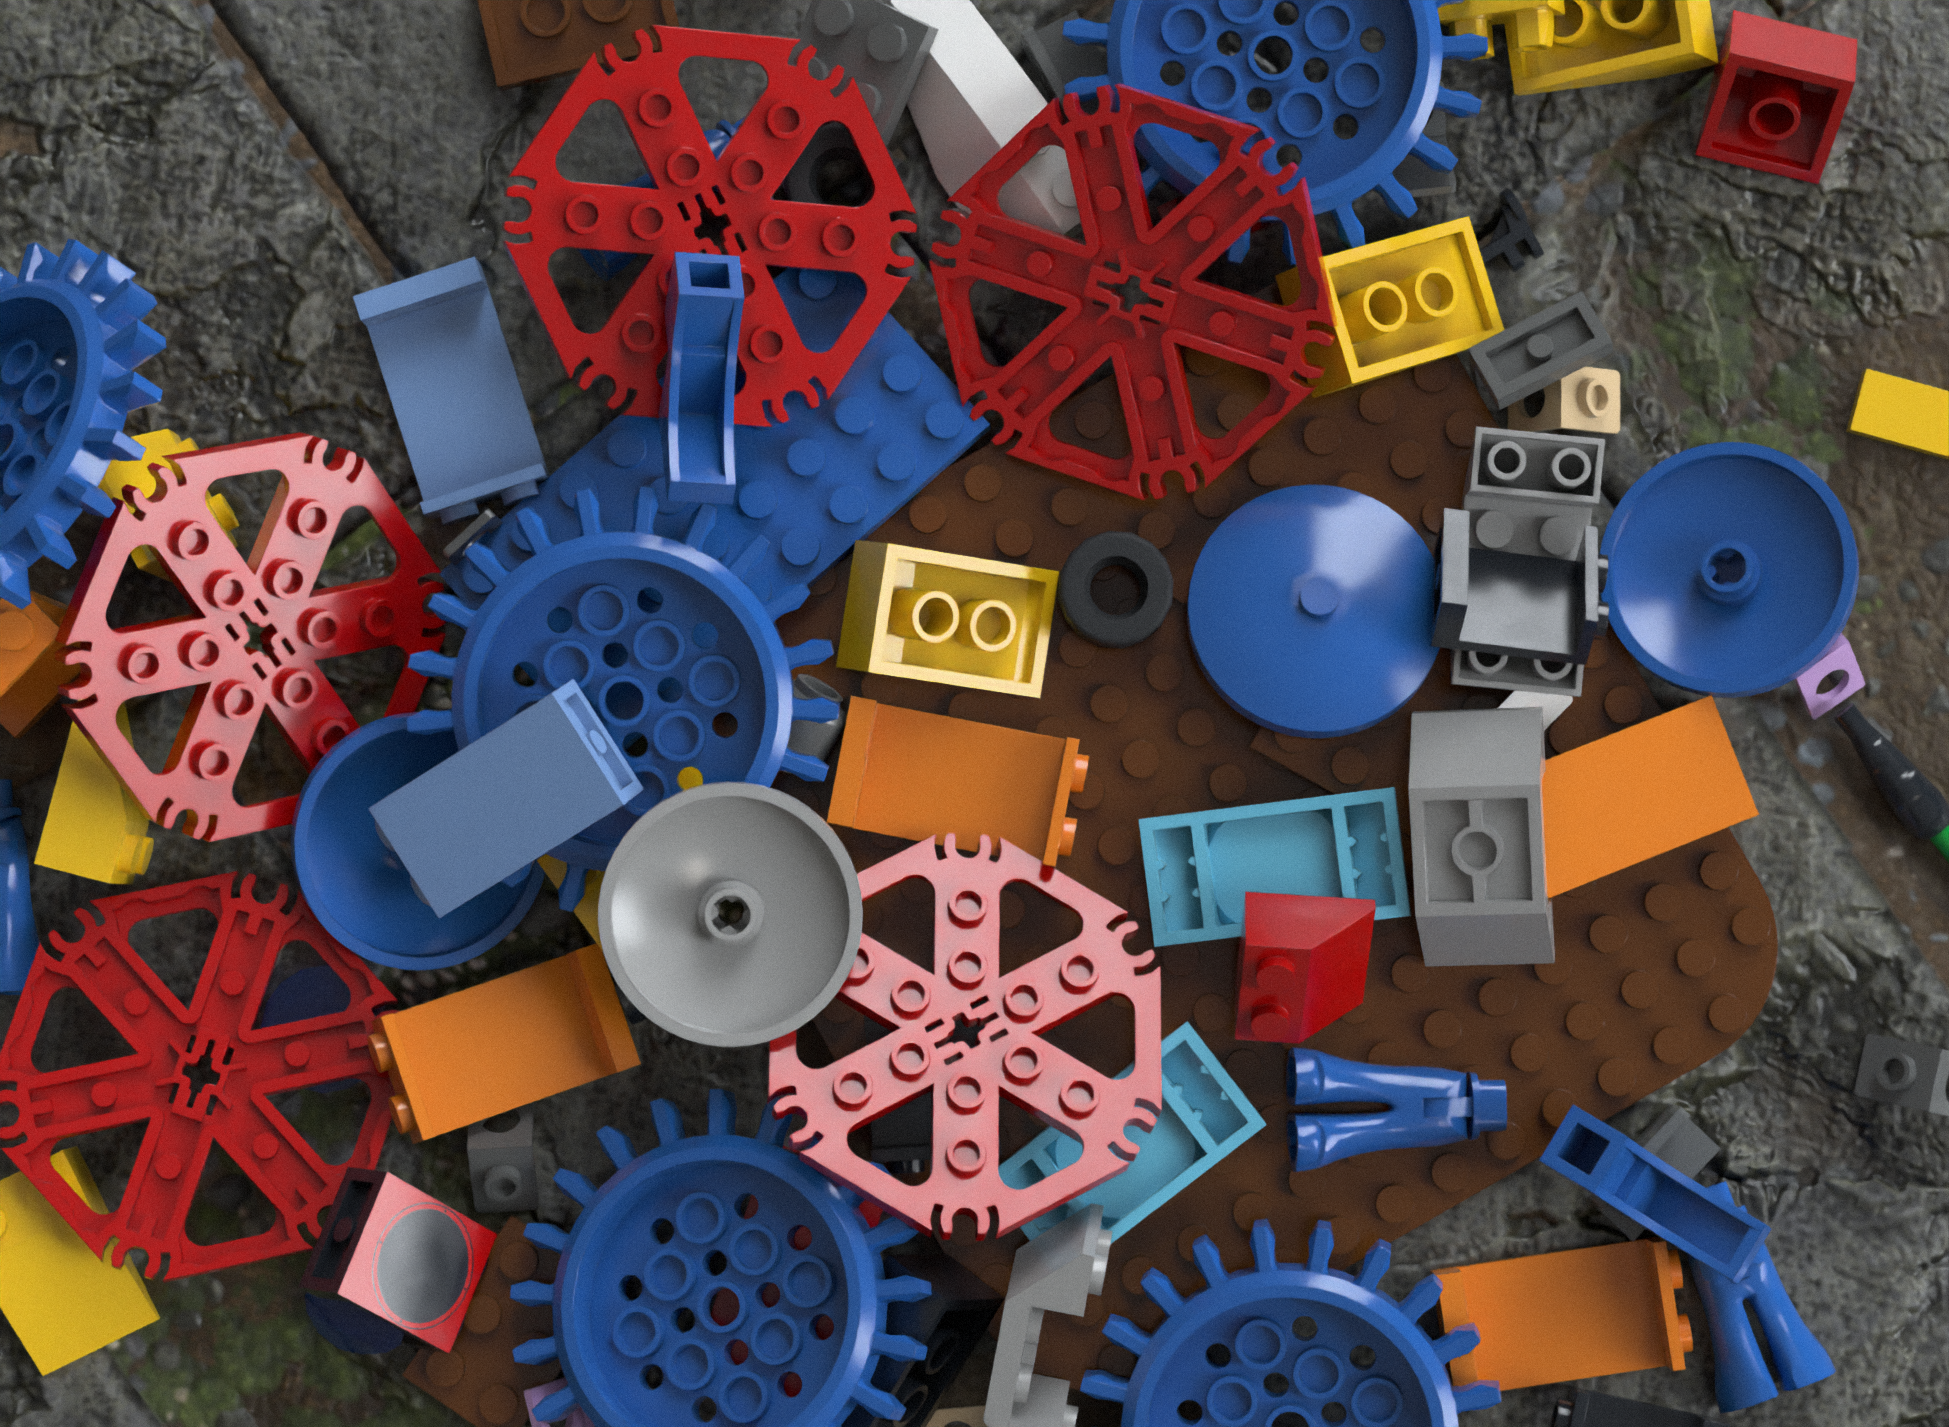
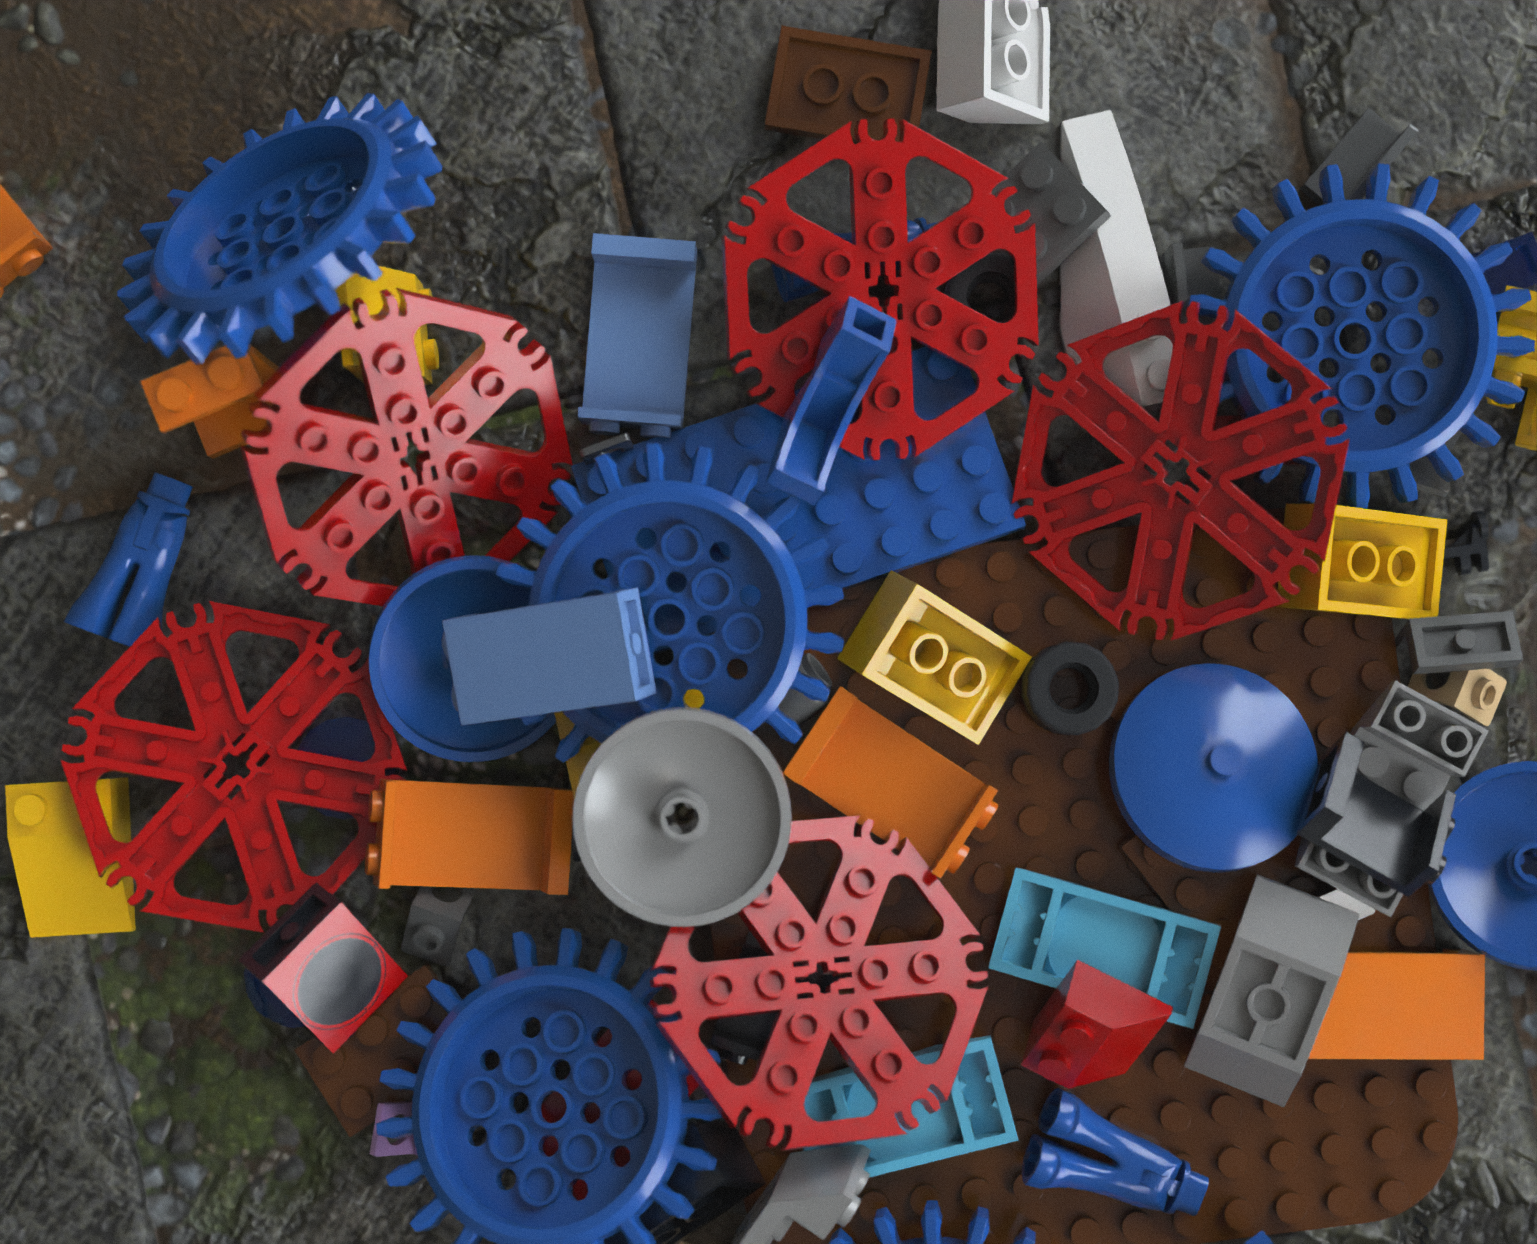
camera: 20 degrees right, 0 degrees up
yellow slope [34,699,154,885] -> none

